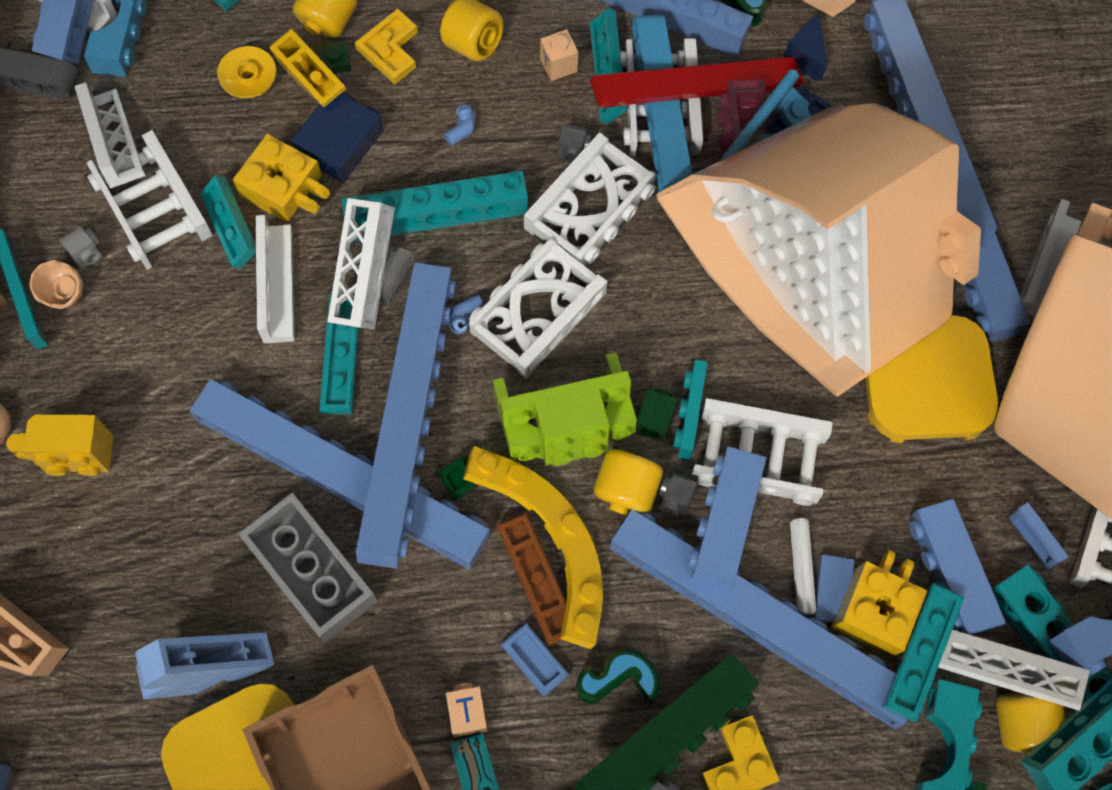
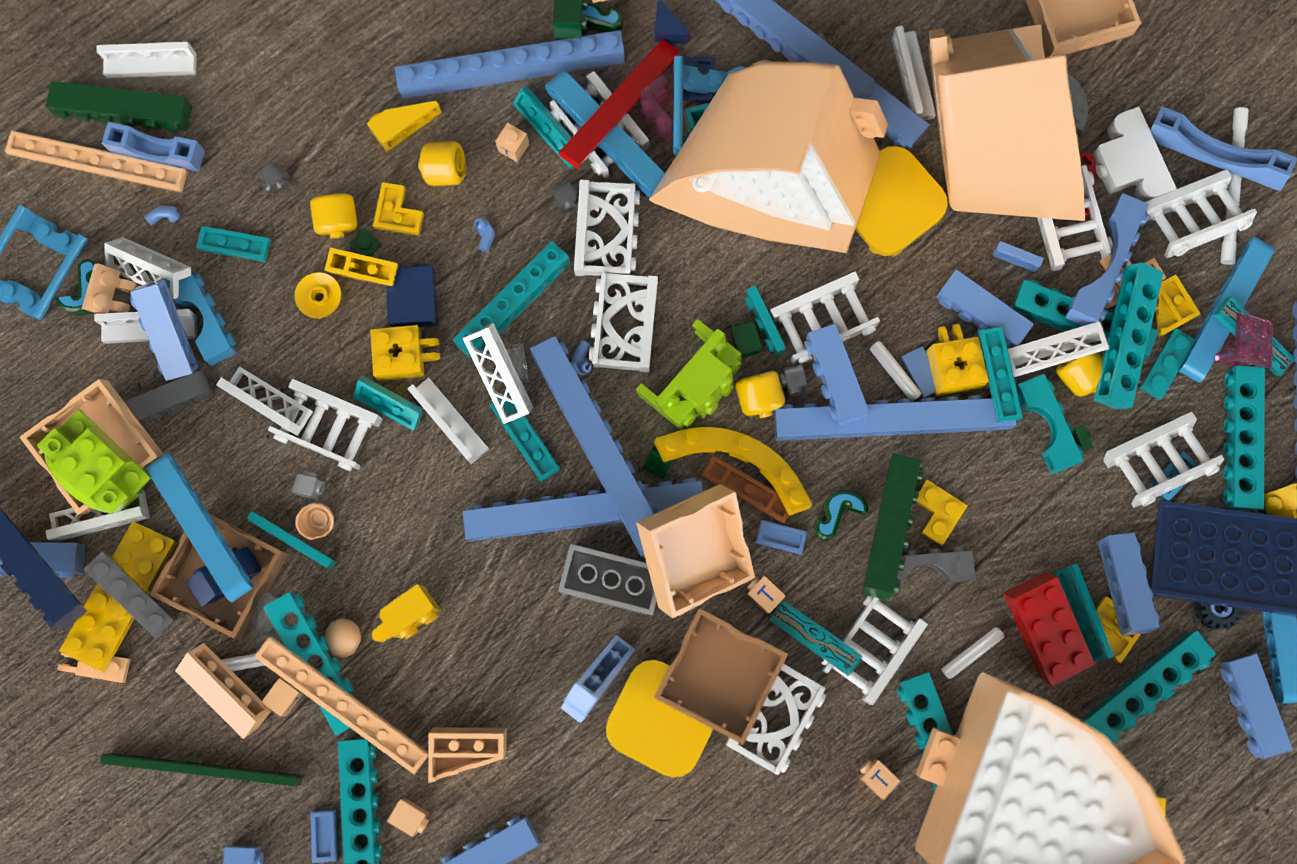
camera: 30 degrees left, 10 degrees up
none -> light nougat tile [636,484,755,618]

